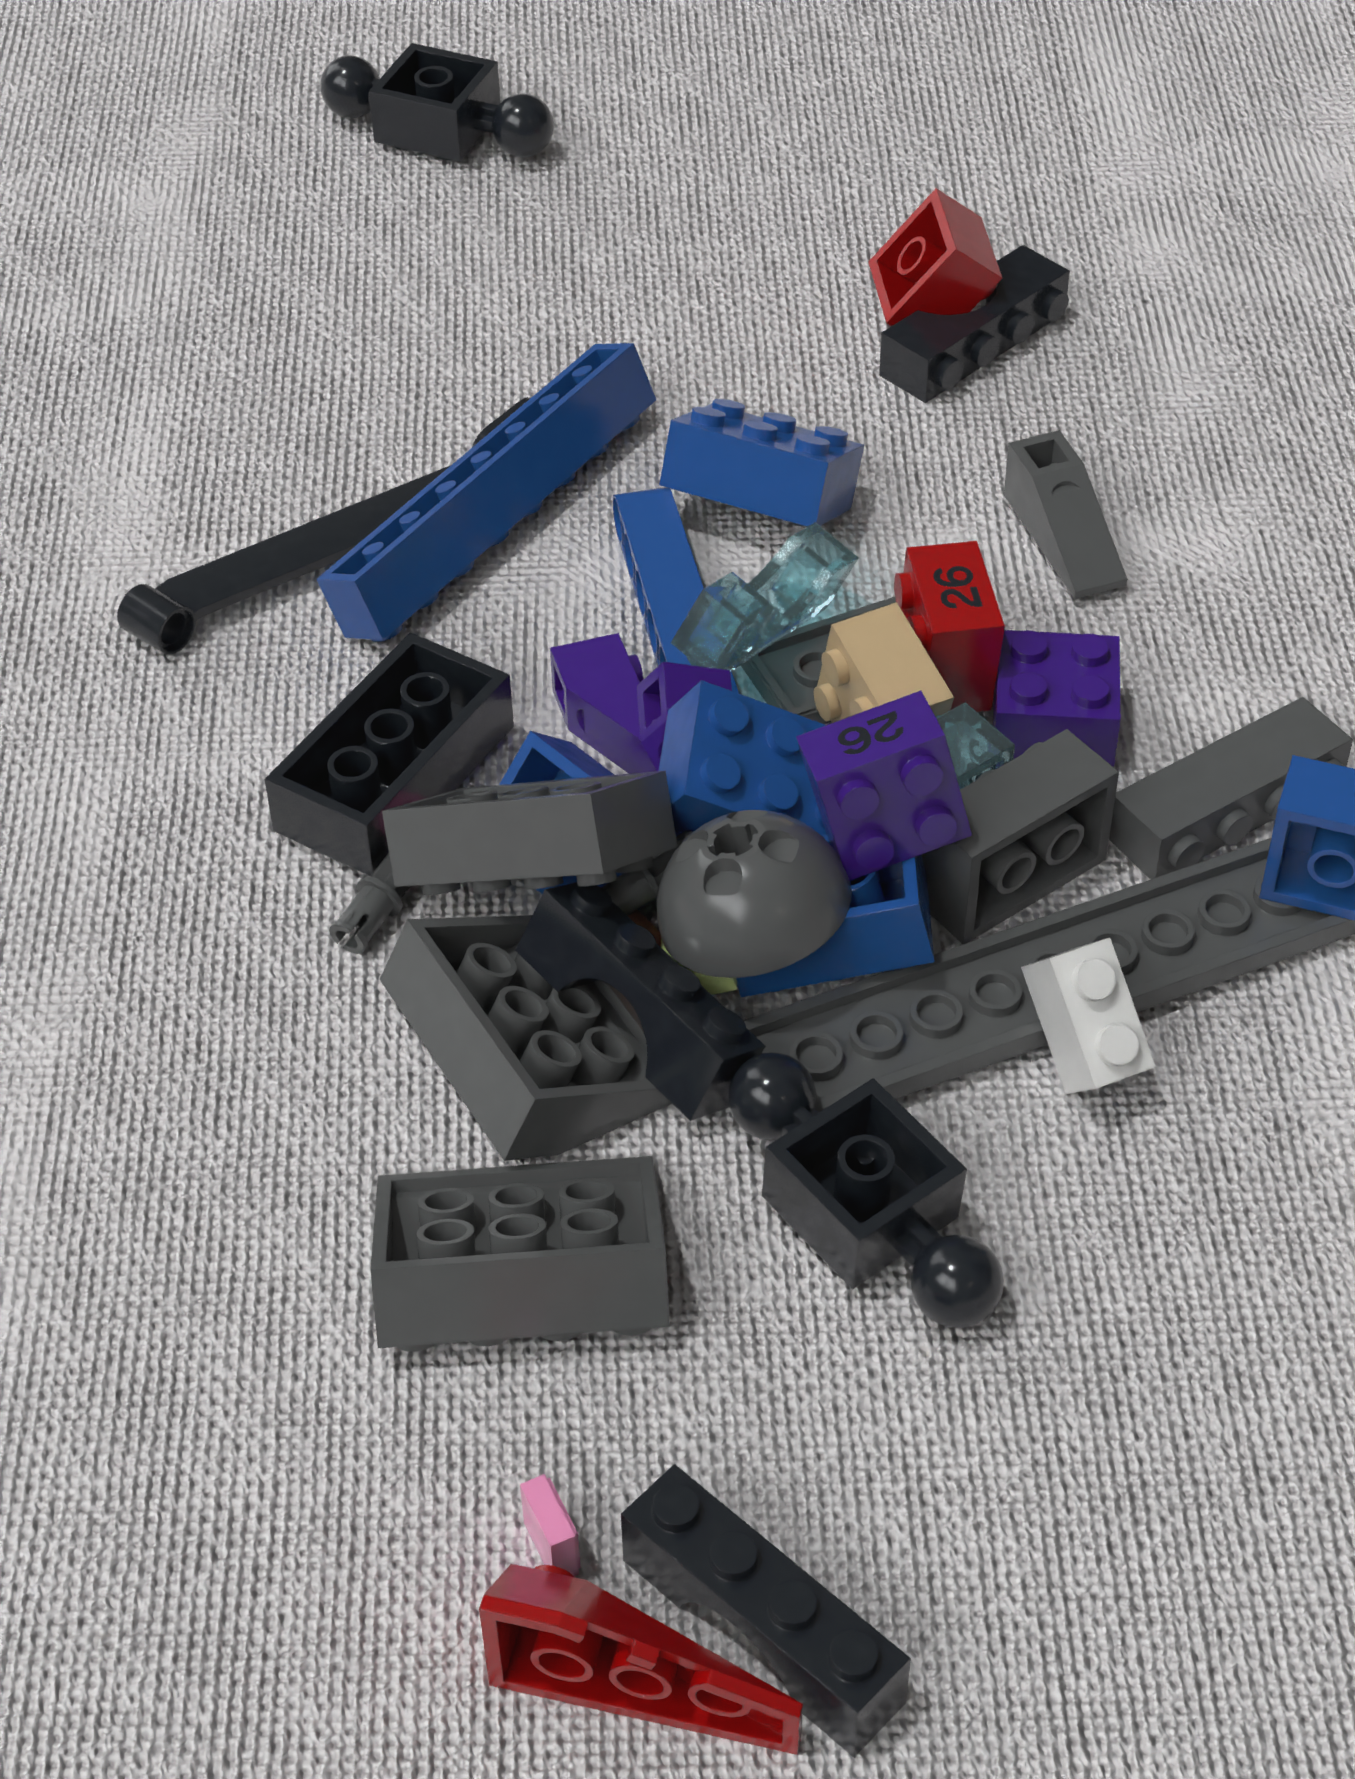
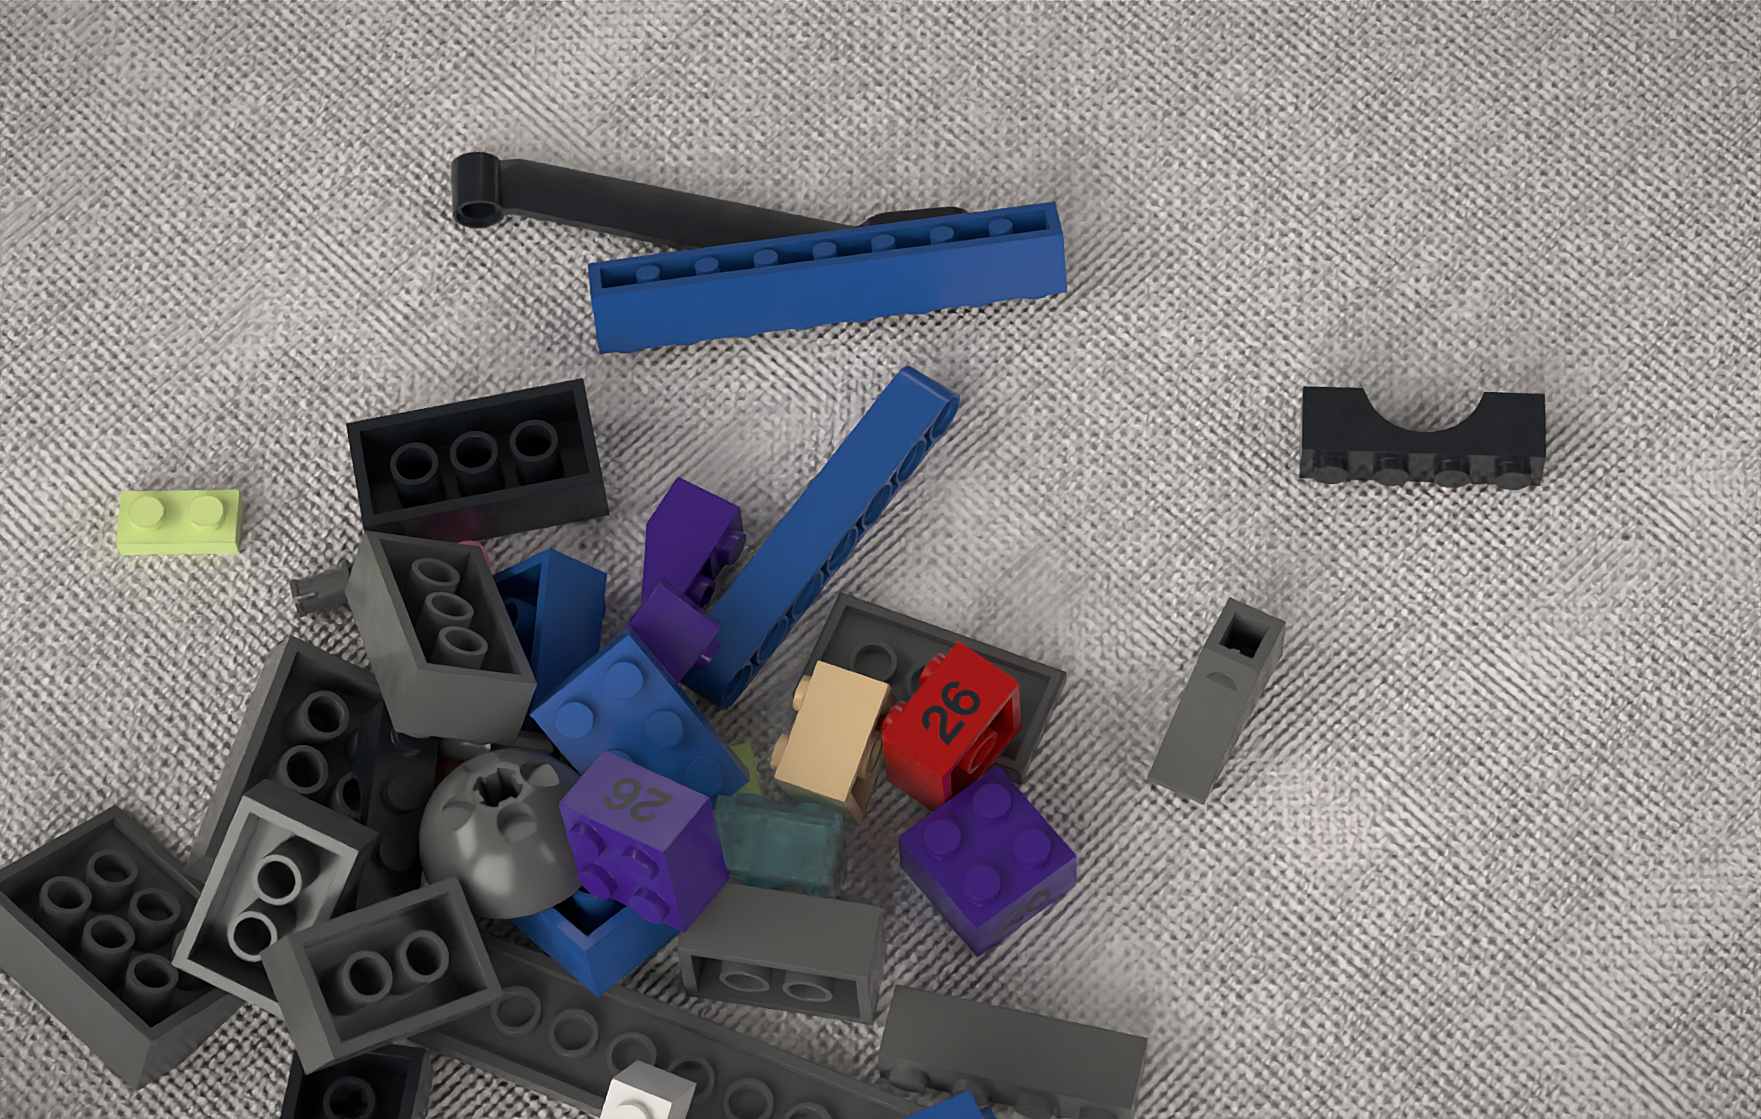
camera: 50 degrees right, 15 degrees up
blue brick [659,399,864,529] -> none
clear light blue arch [671,522,859,672] -> none
red brick [868,188,1002,326] -> none
none -> yellowish green plate [116,490,243,555]
none -> dark grey brick [171,778,380,1020]
none -> dark grey brick [259,876,504,1075]

